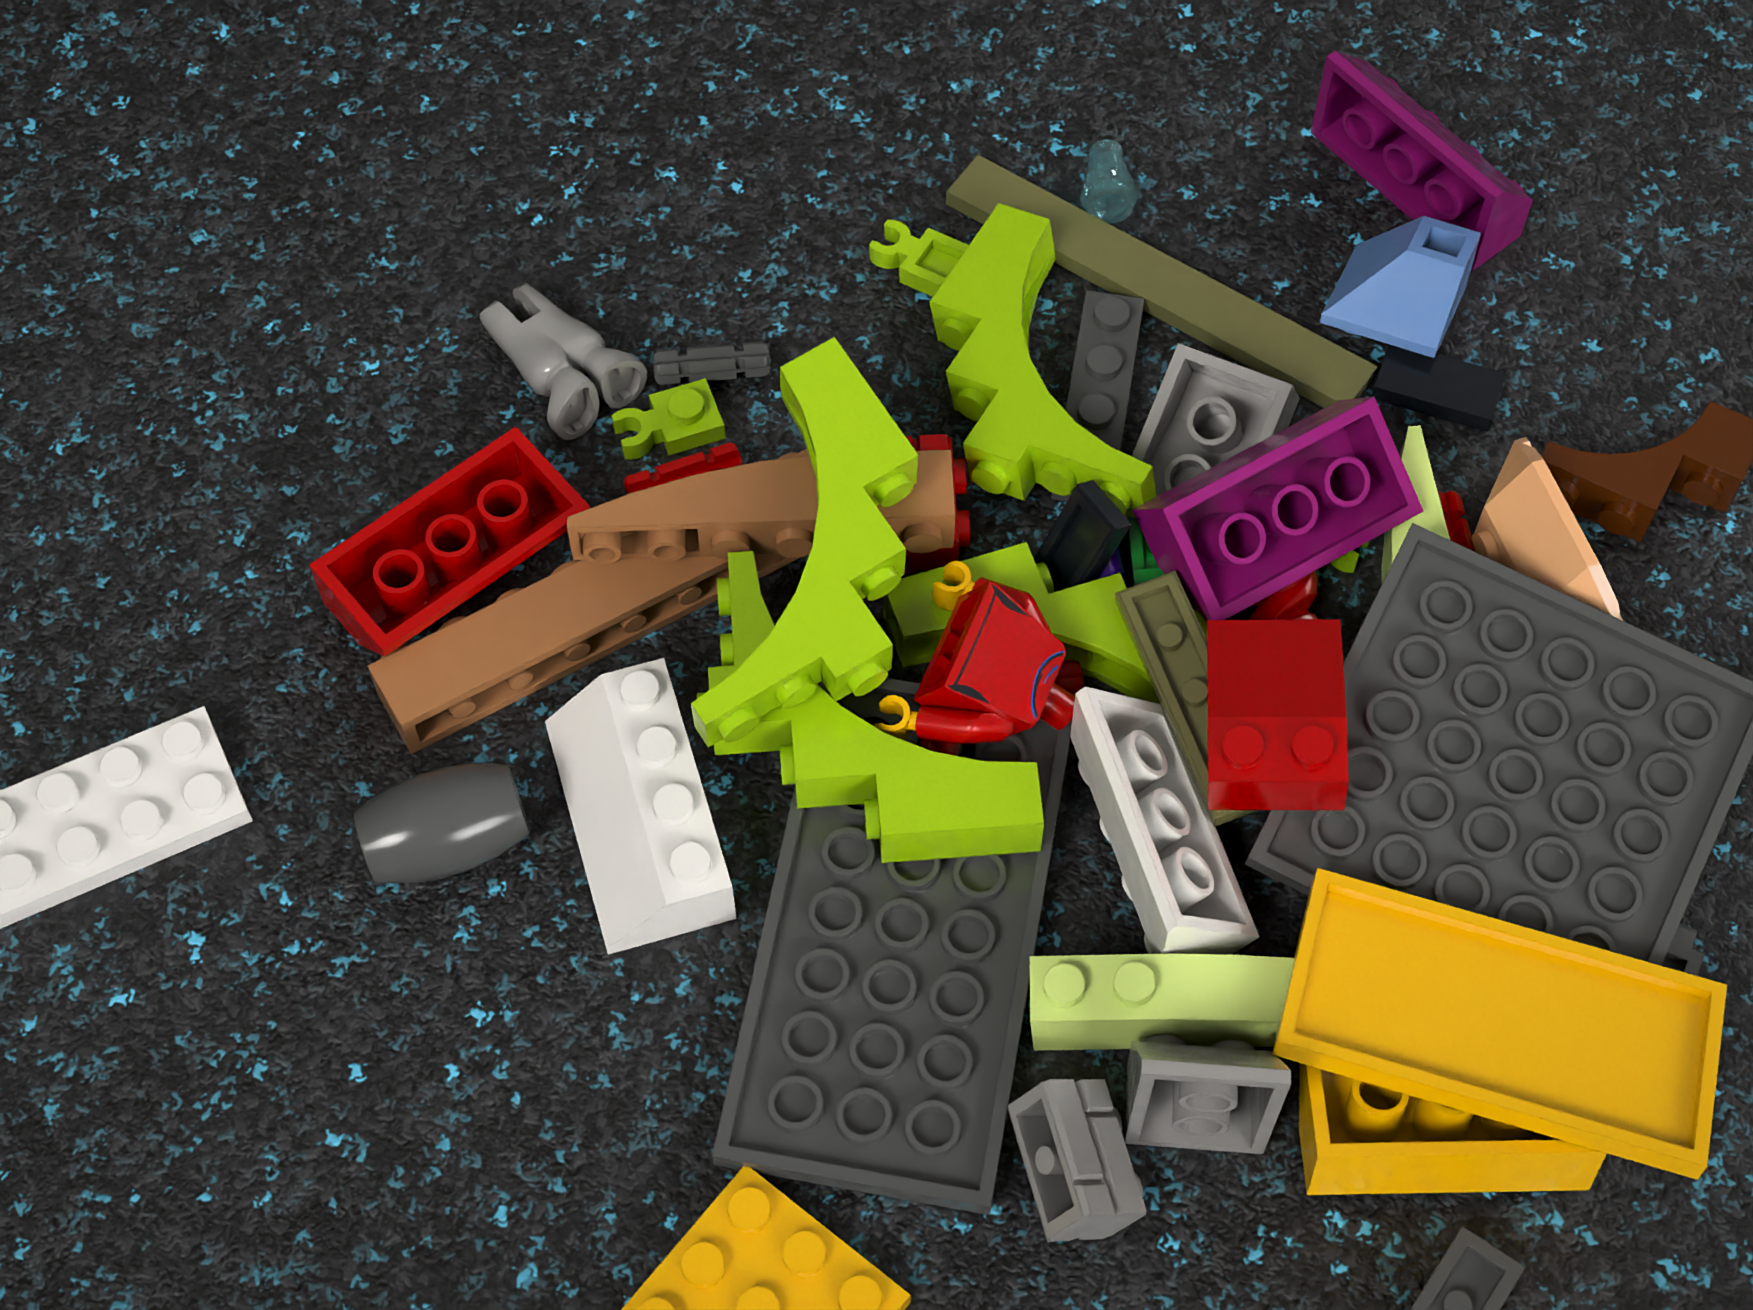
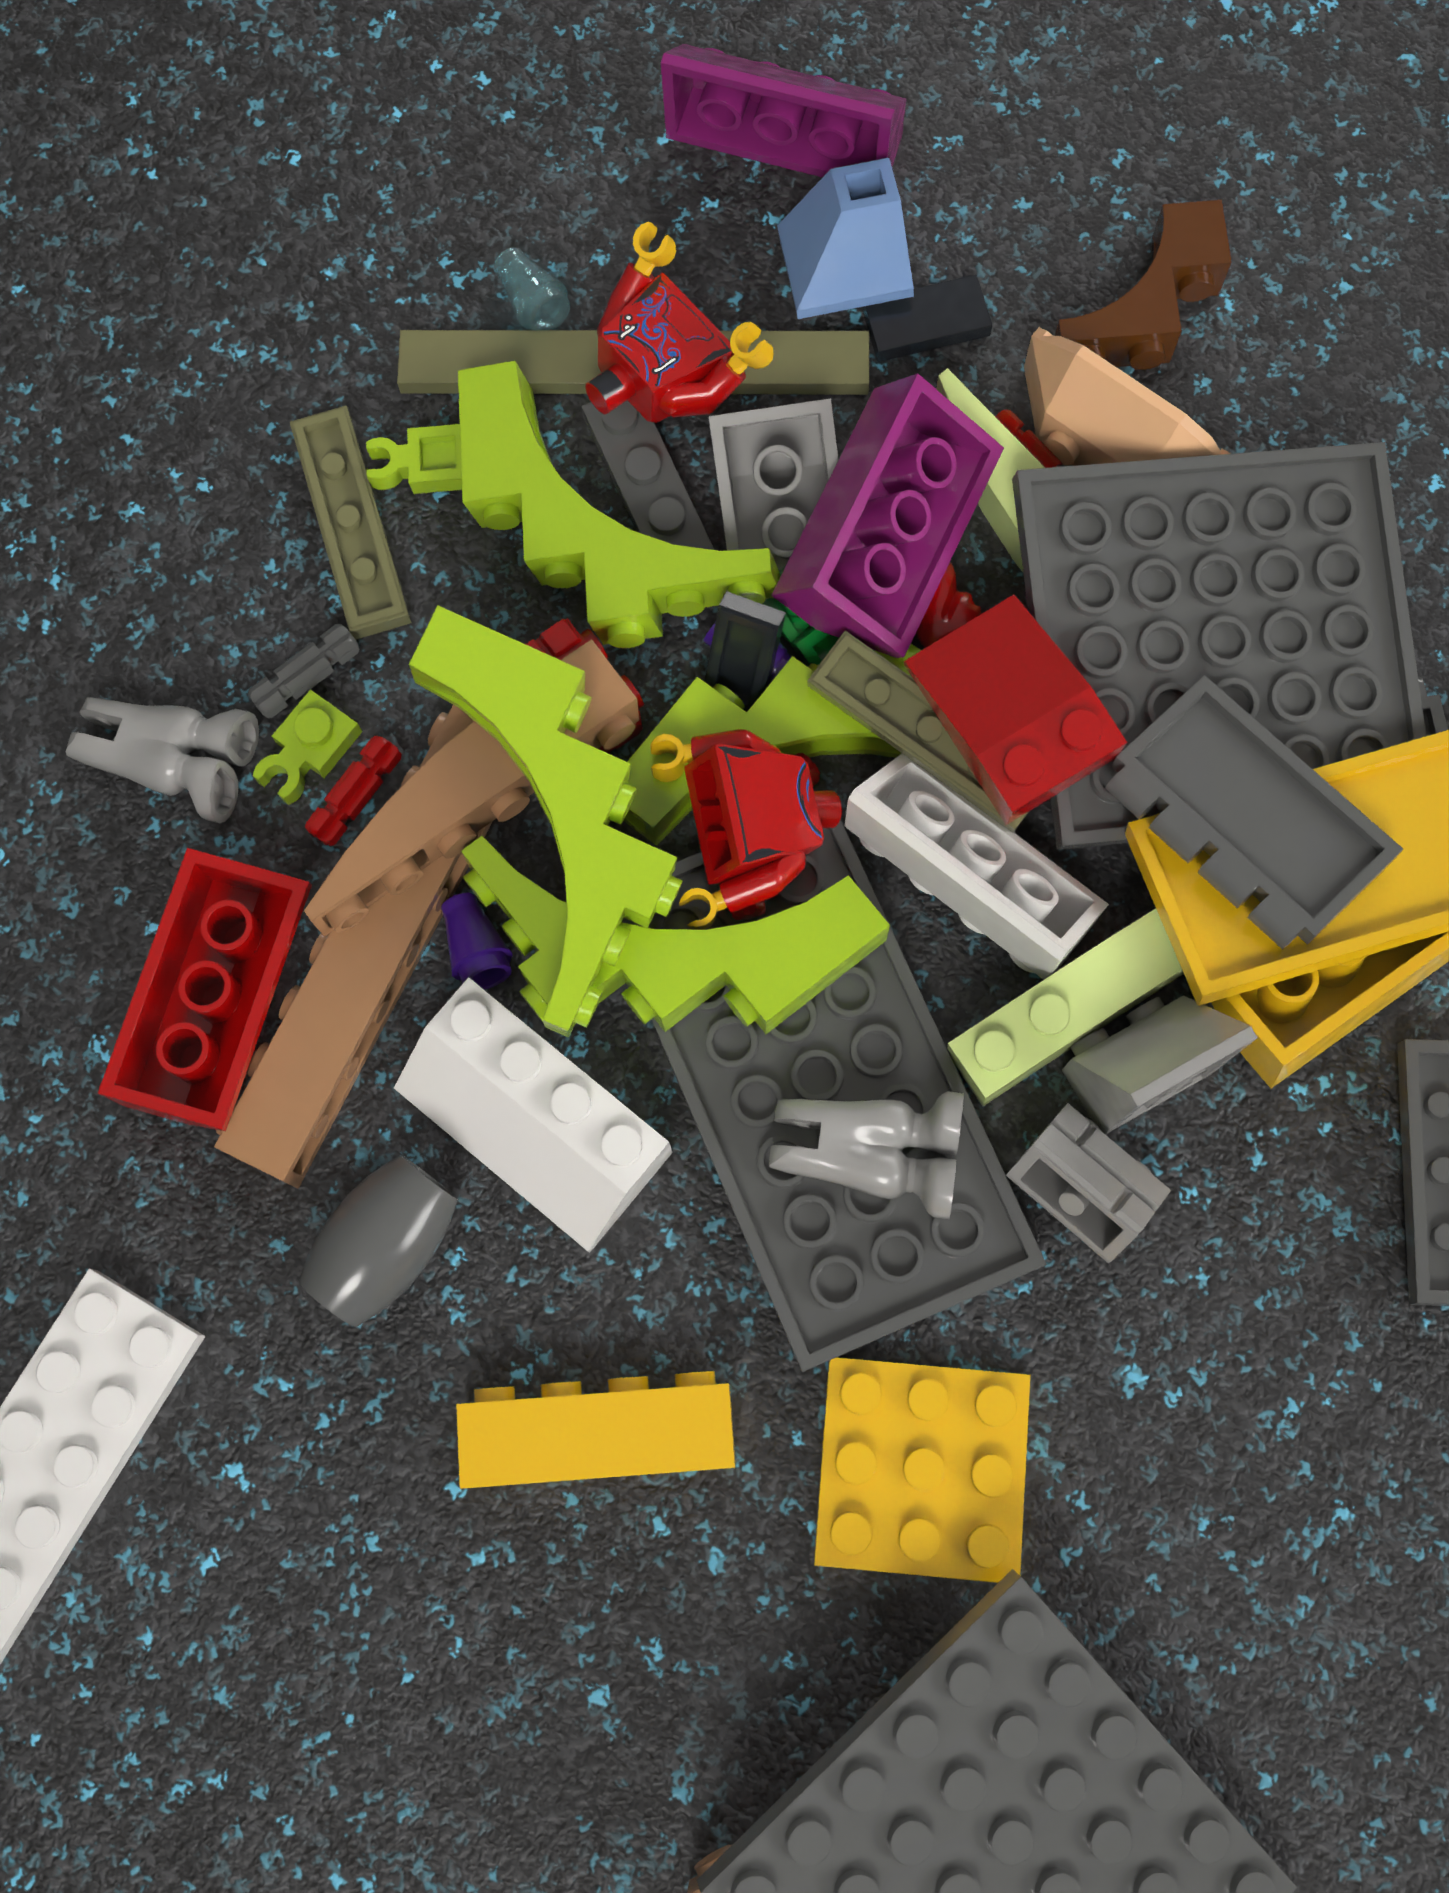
camera: 30 degrees left, 15 degrees up
none -> olive tile [290,405,412,640]
none -> dark purple cone [441,893,512,990]
none -> yellow brick [456,1371,736,1489]
none -> red torso [585,222,774,423]
none -> light grey piece [769,1091,964,1219]
none -> dark grey hinge [1105,675,1403,950]

